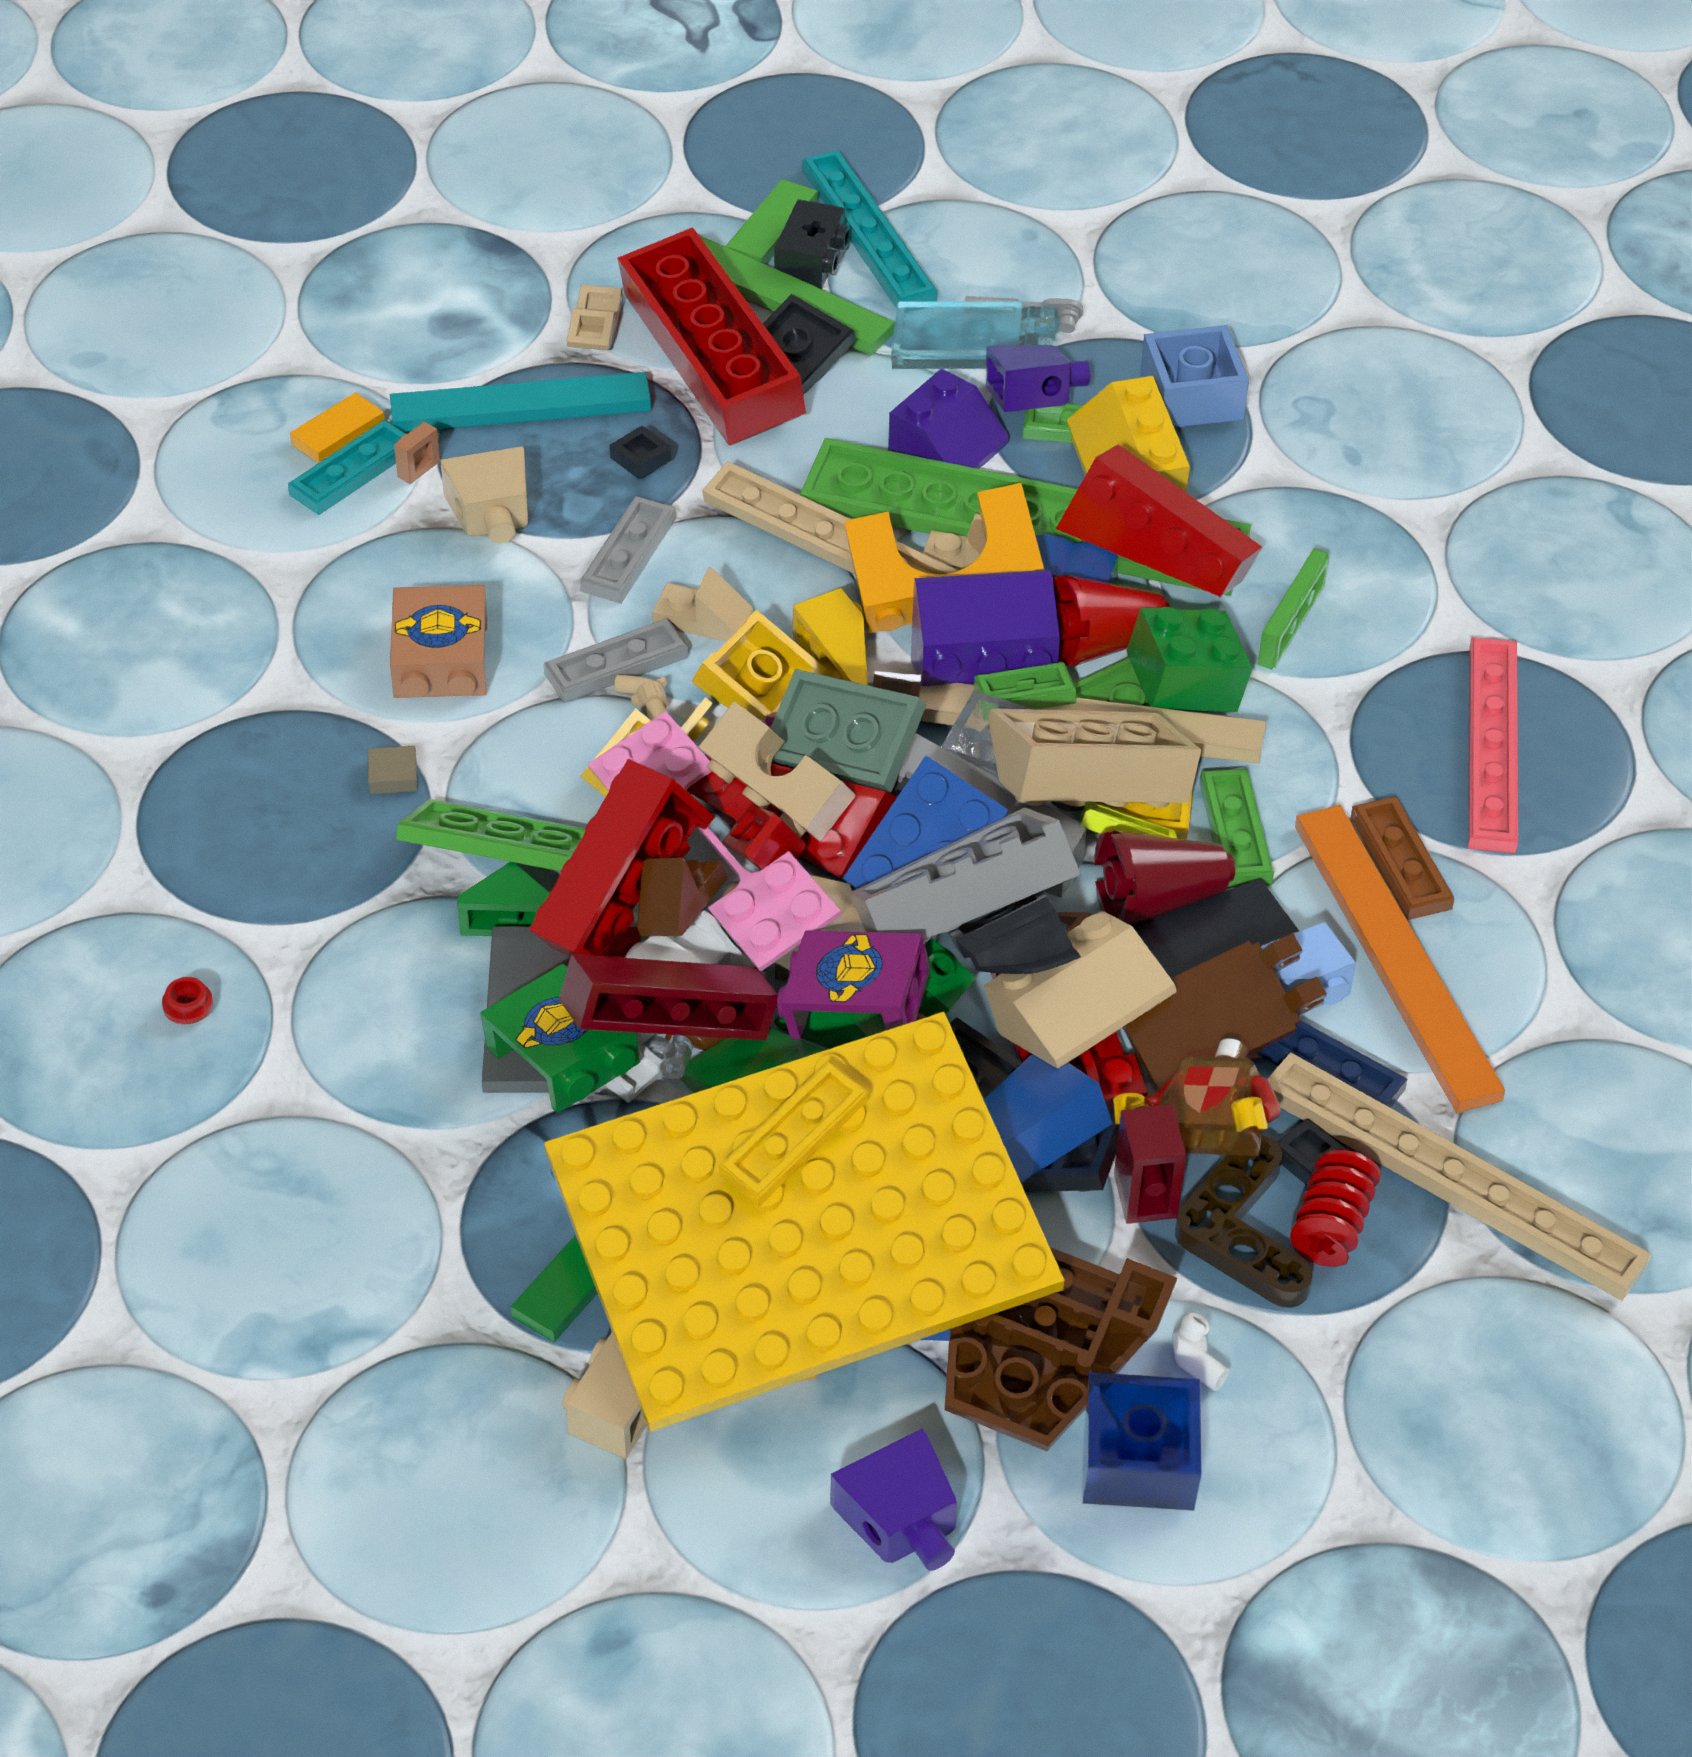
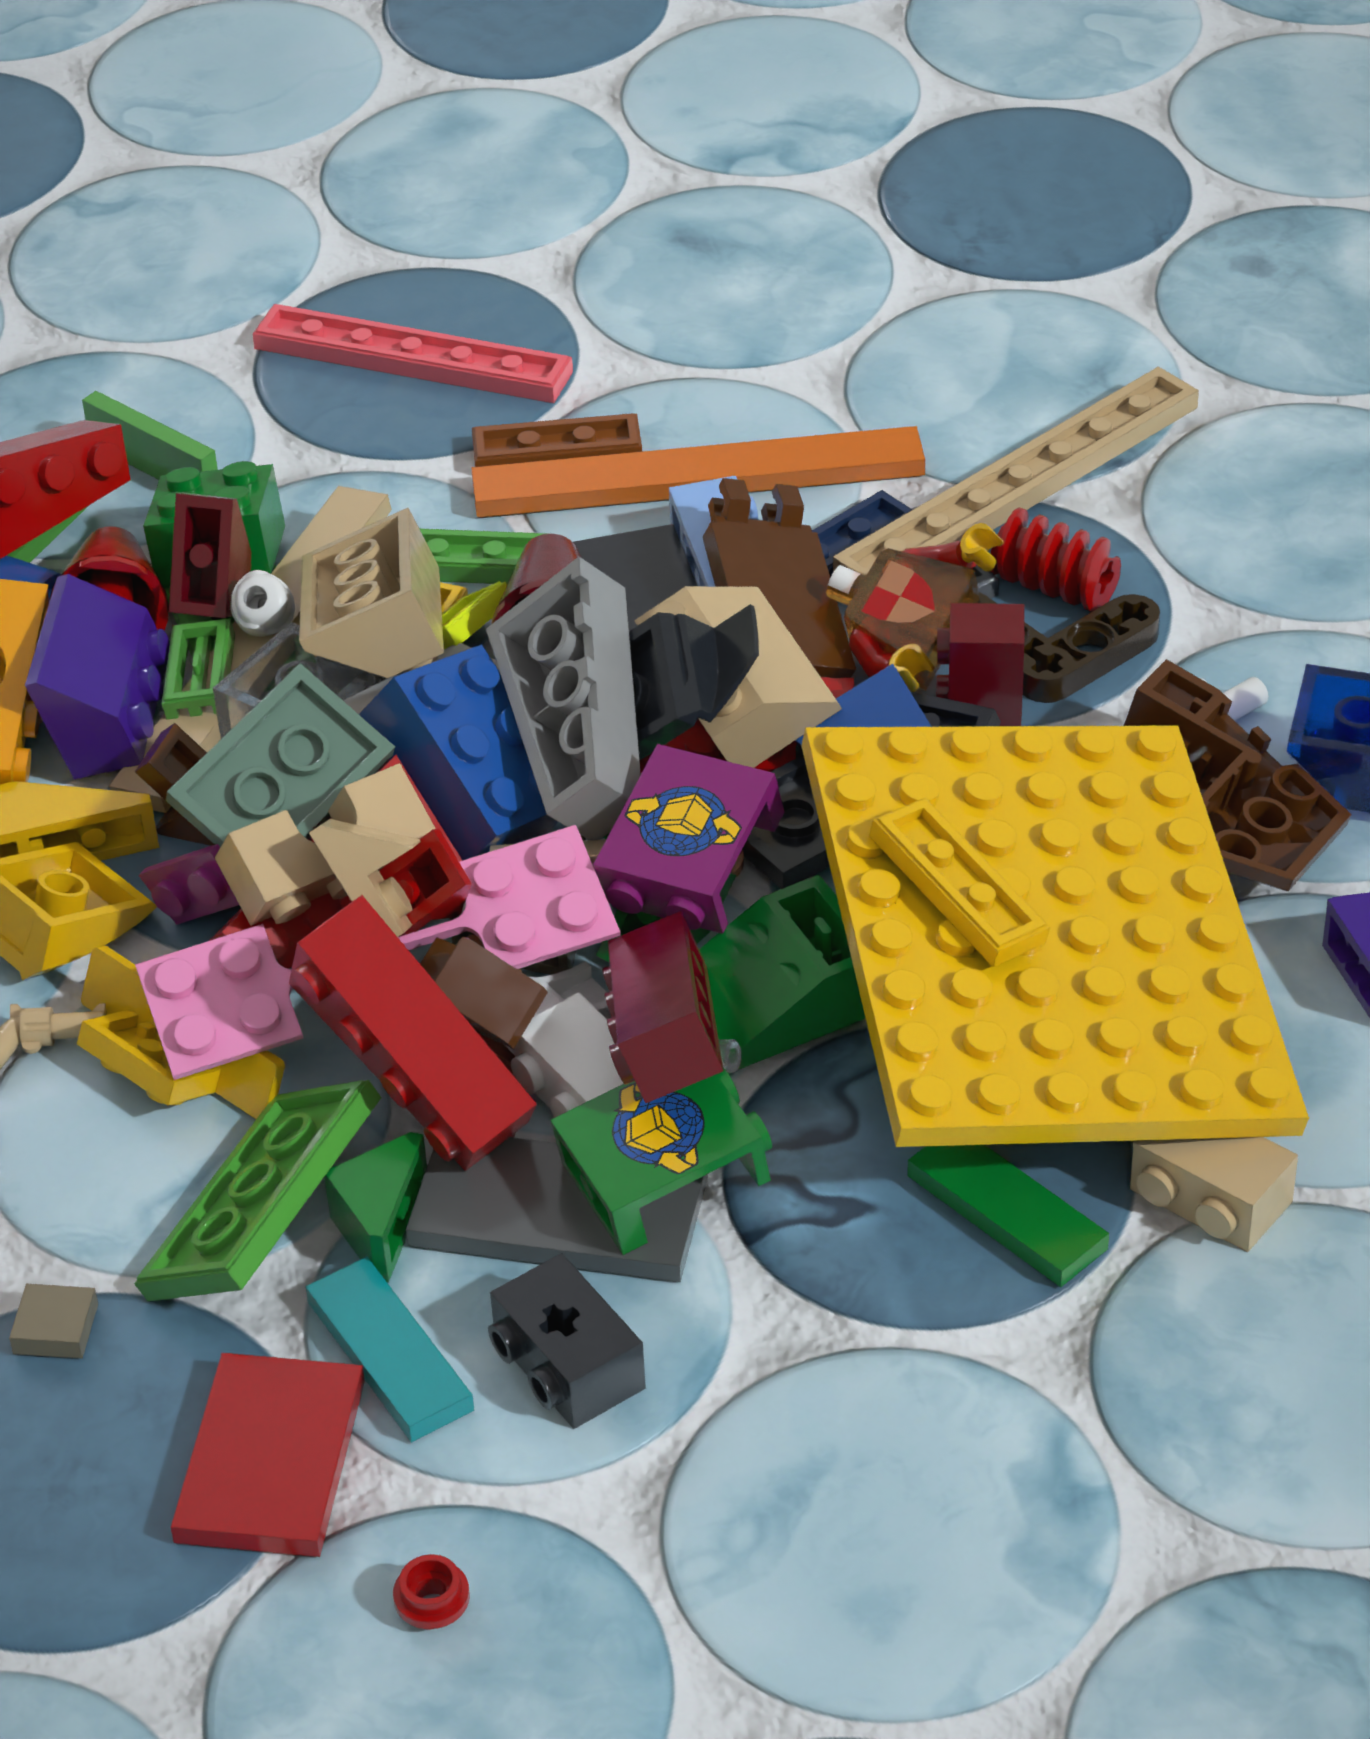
camera: 75 degrees left, 5 degrees down
none -> dark red slope [169,493,252,618]
none -> red tile [171,1353,365,1557]
none -> white piece [231,570,295,637]
none -> teal tile [305,1257,474,1443]
none -> tan slope [309,819,421,937]
none -> black brick [488,1253,646,1429]

